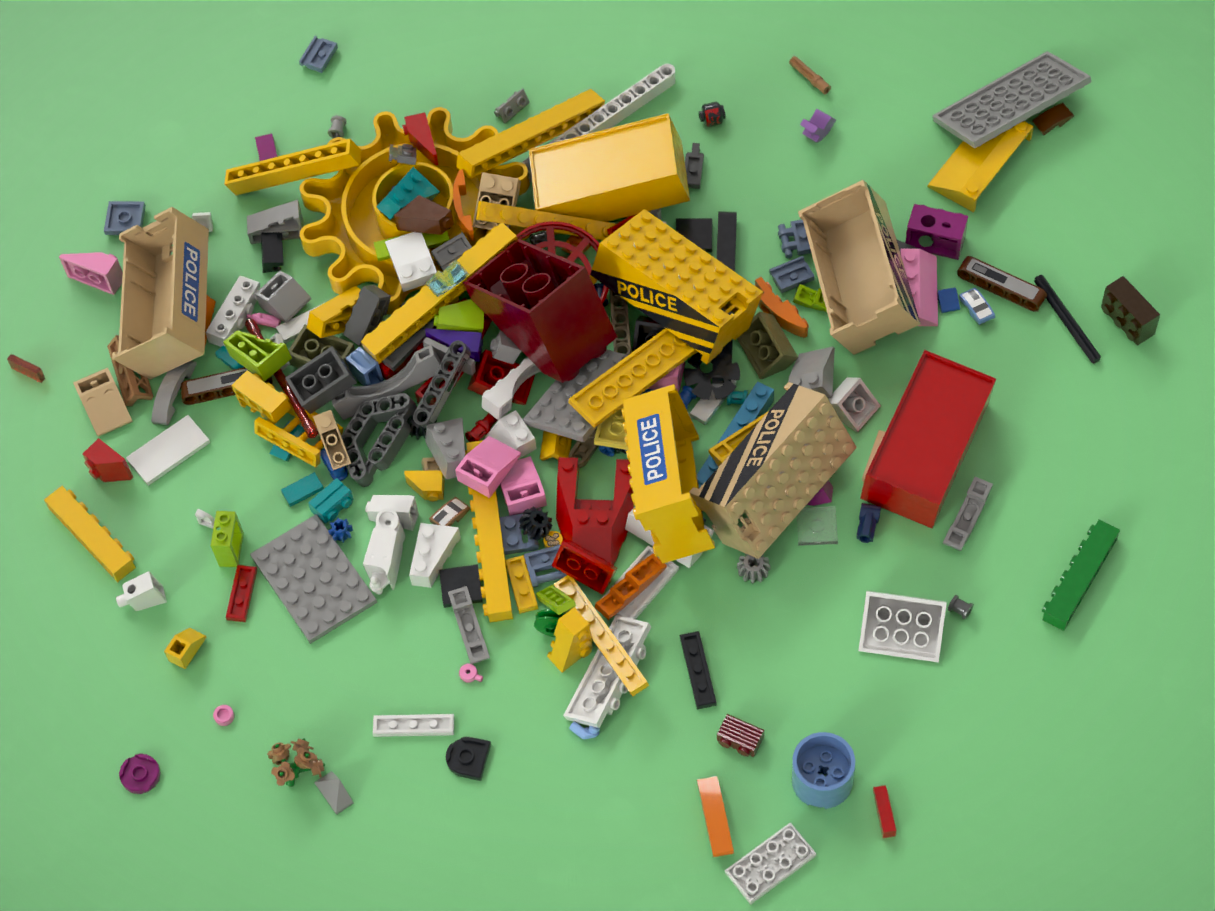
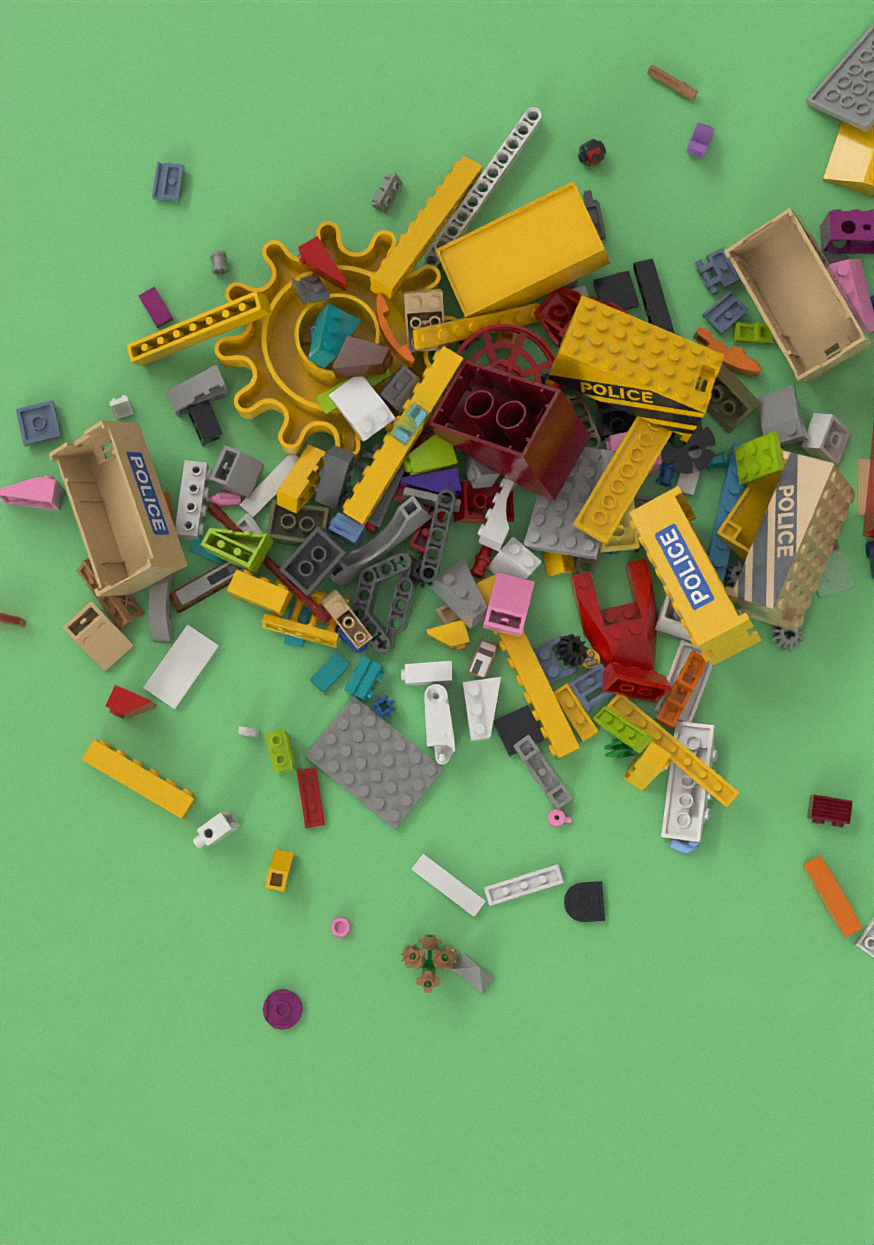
camera: 25 degrees left, 20 degrees up
bright pink slope [500,456,547,516] -> none
black tile [680,631,717,710] -> none
none -> white tile [411,854,486,917]
none -> lime plate [734,432,784,485]

